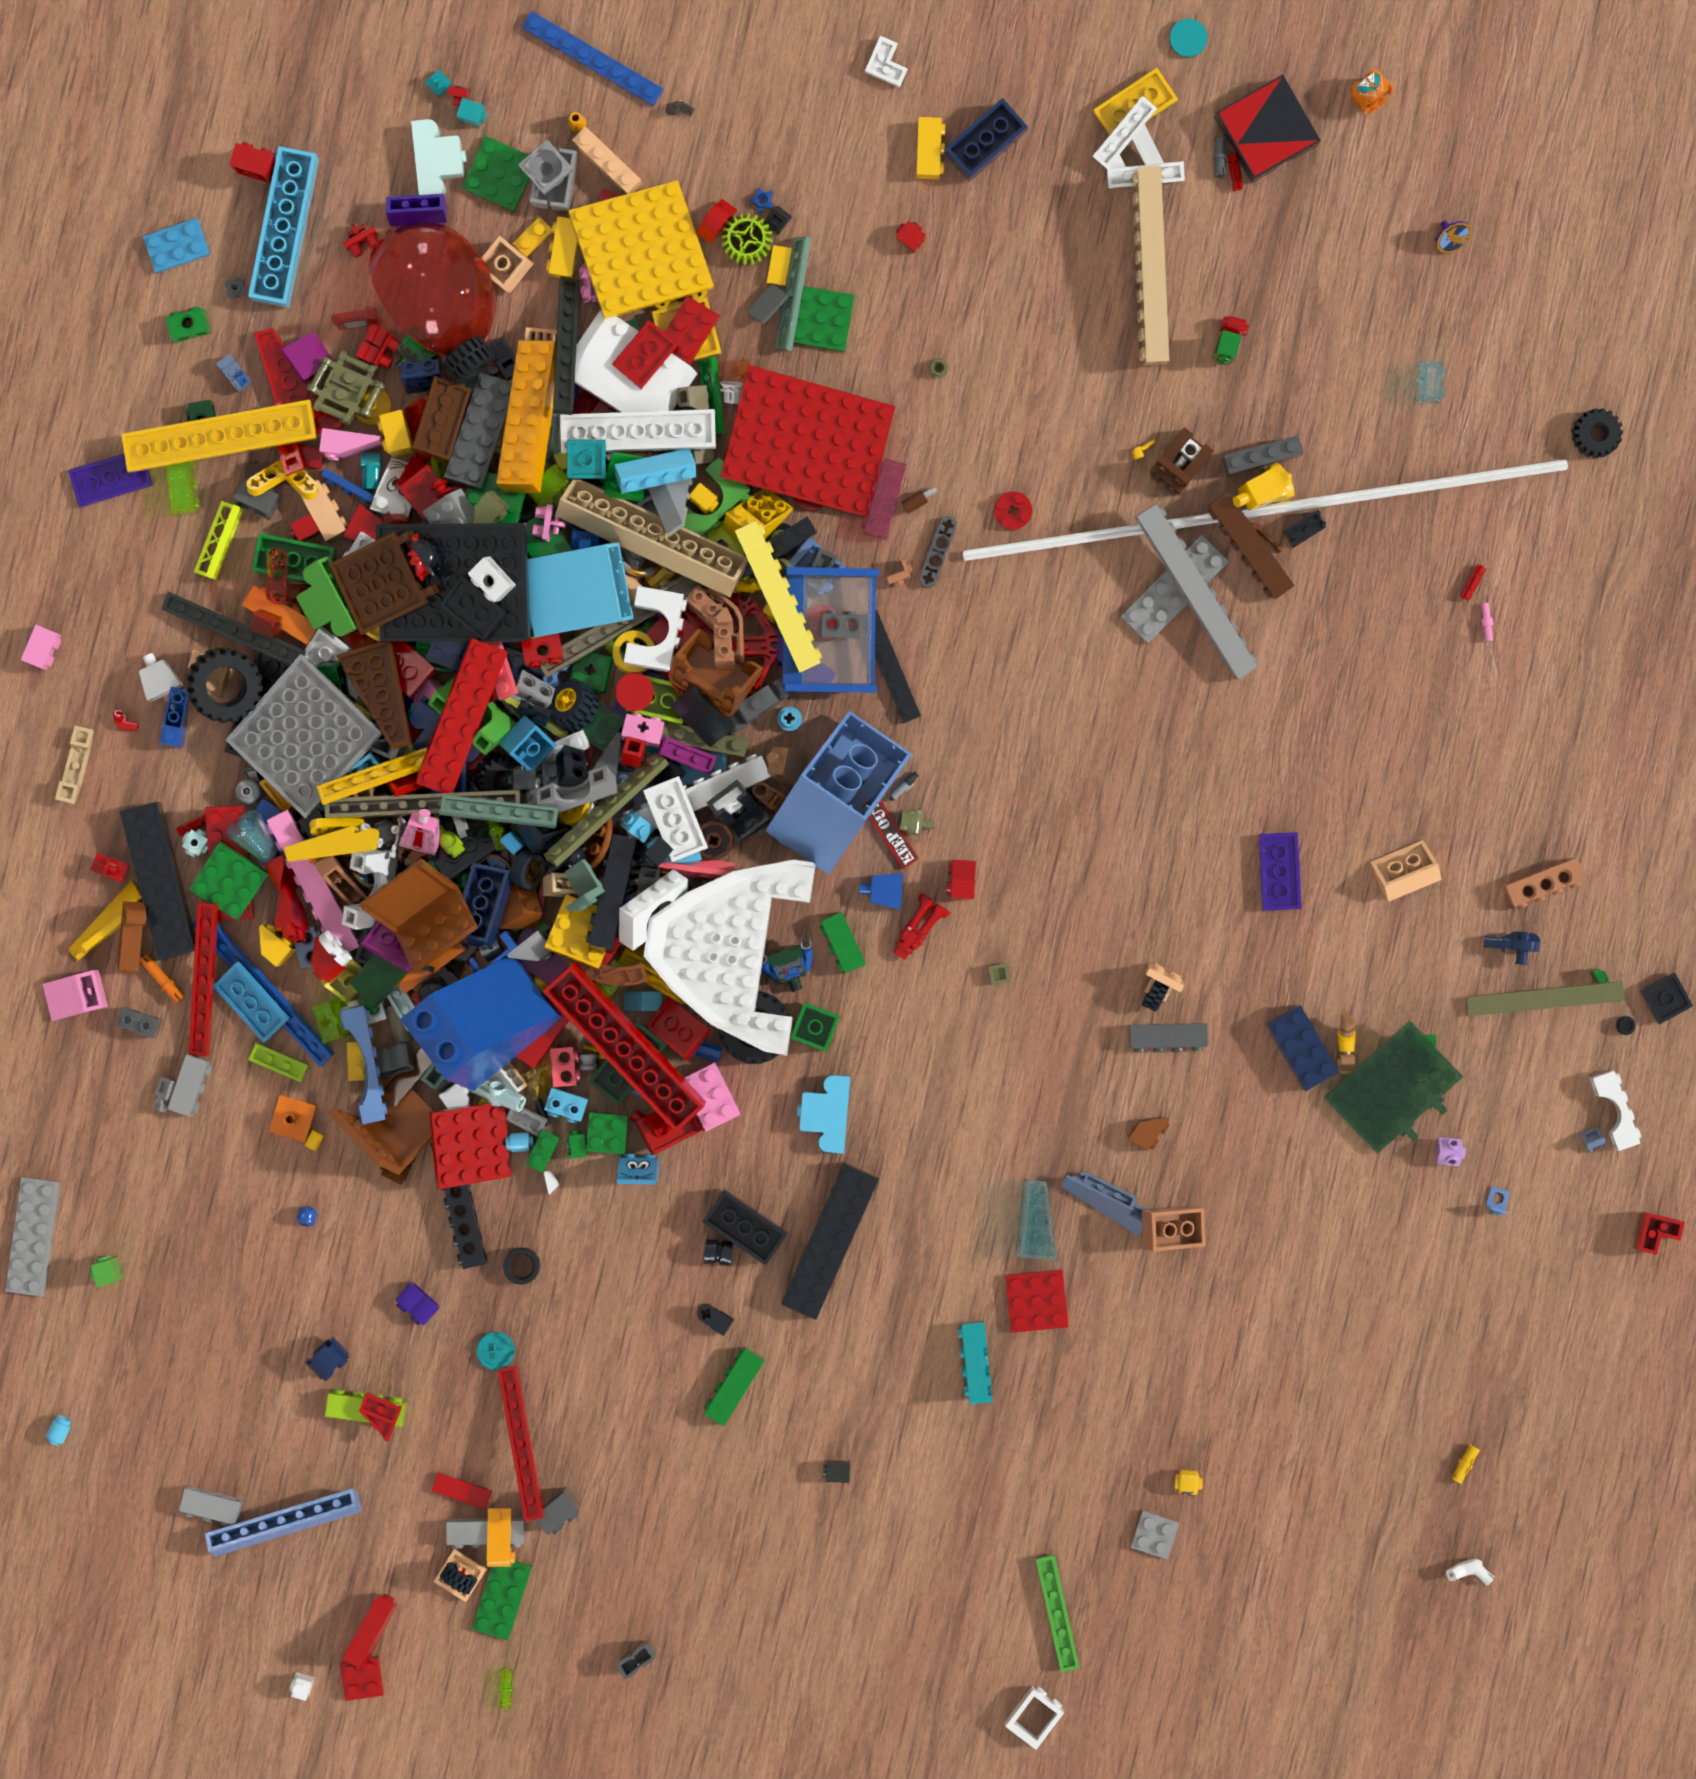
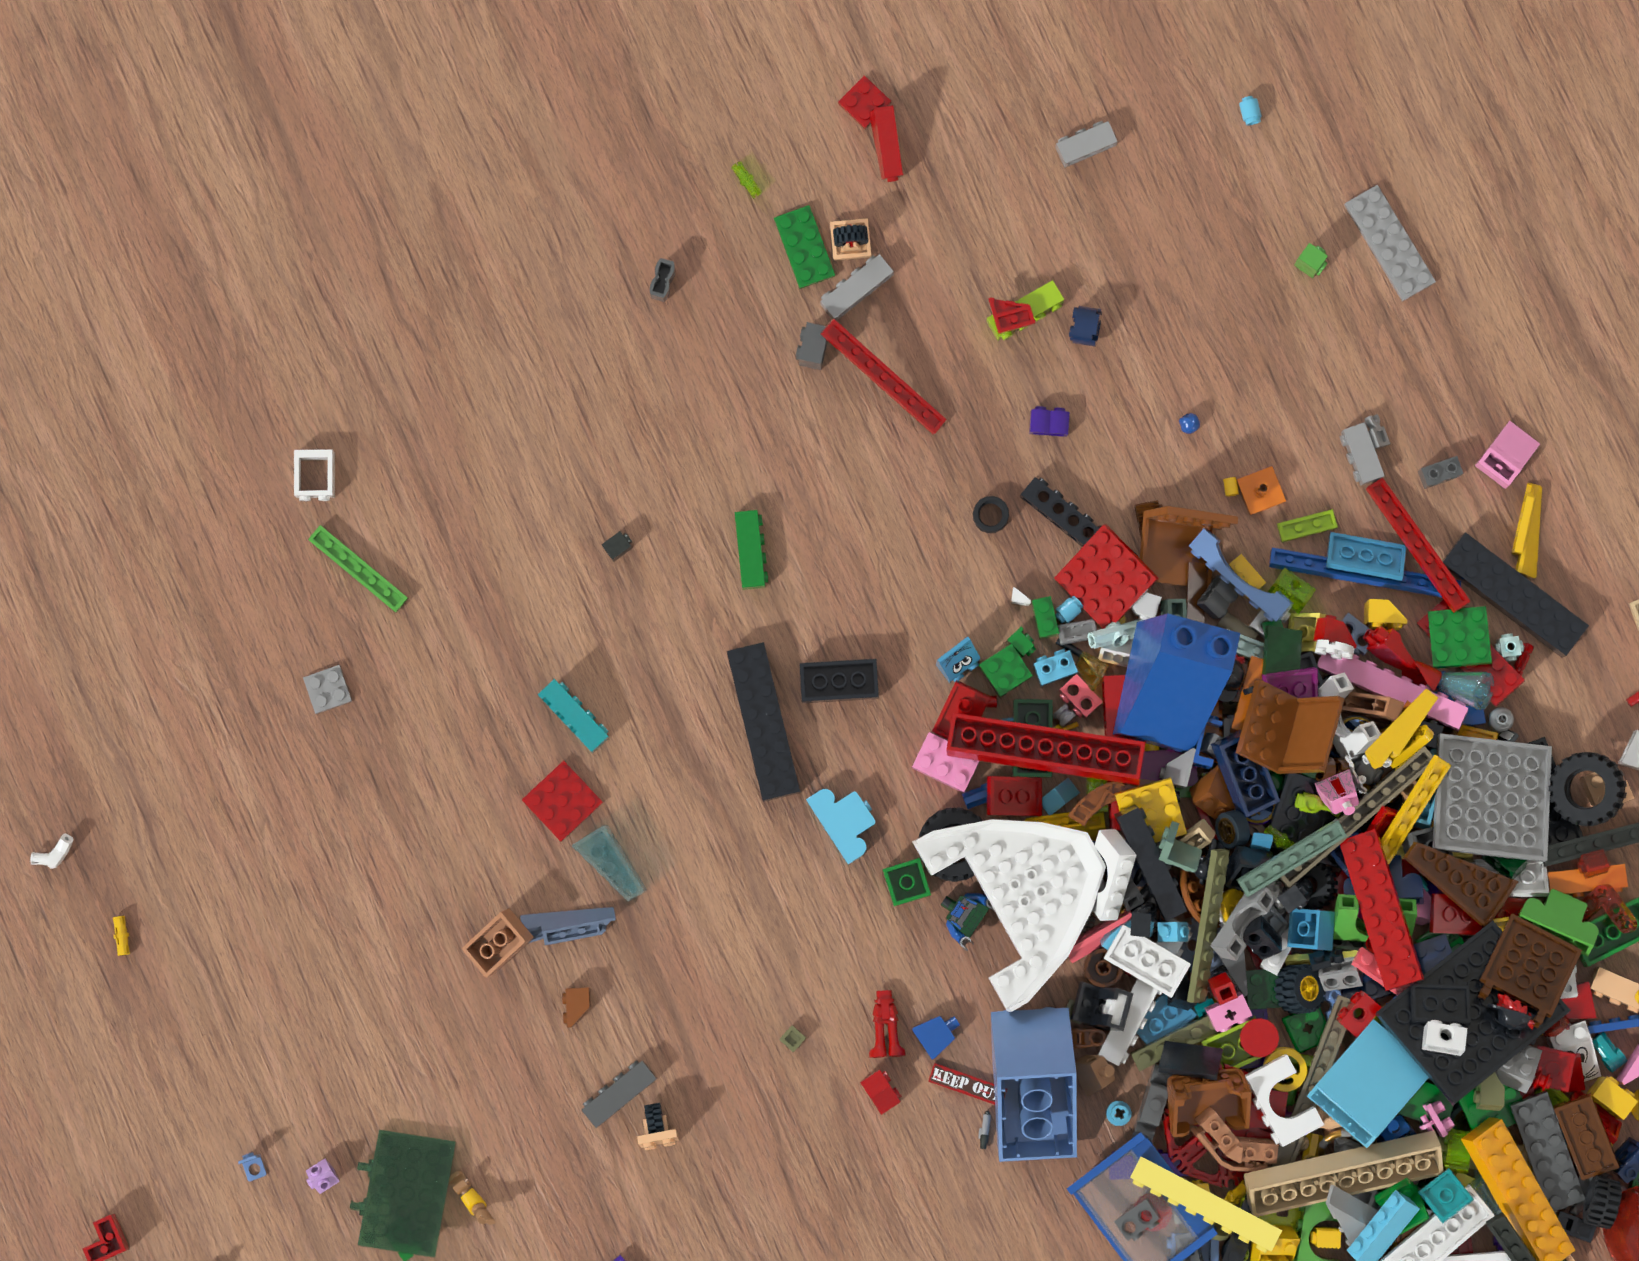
camera: 145 degrees right, 5 degrees down
red hips [90,852,130,883] -> none
dark orange beam [117,901,146,973] -> none
orange pin [139,953,185,1005] -> none
blue slope [159,687,189,748] -> none
medium blue brick [205,1488,362,1557] -> none
red brick [290,514,321,542] -> none
white brick [290,1672,315,1701] -> none
red tile [432,1472,493,1510] -> none
light grey plate [452,816,469,839] -> none
teal tile [477,1331,515,1370] -> none
light orange door [487,1508,515,1567] -> none
clear red plate [572,390,600,414] -> none
magenta tile [657,736,717,775] -> none
black piece [697,1303,734,1336] -> none
black wheel [704,1239,733,1267] -> none
green brick [819,912,866,974] -> none
black plate [861,610,921,724] -> none
olive piece [898,809,935,835] -> none
yellow head [1175,1470,1203,1496] -> none
dark blue brick [1265,1005,1339,1091] -> none

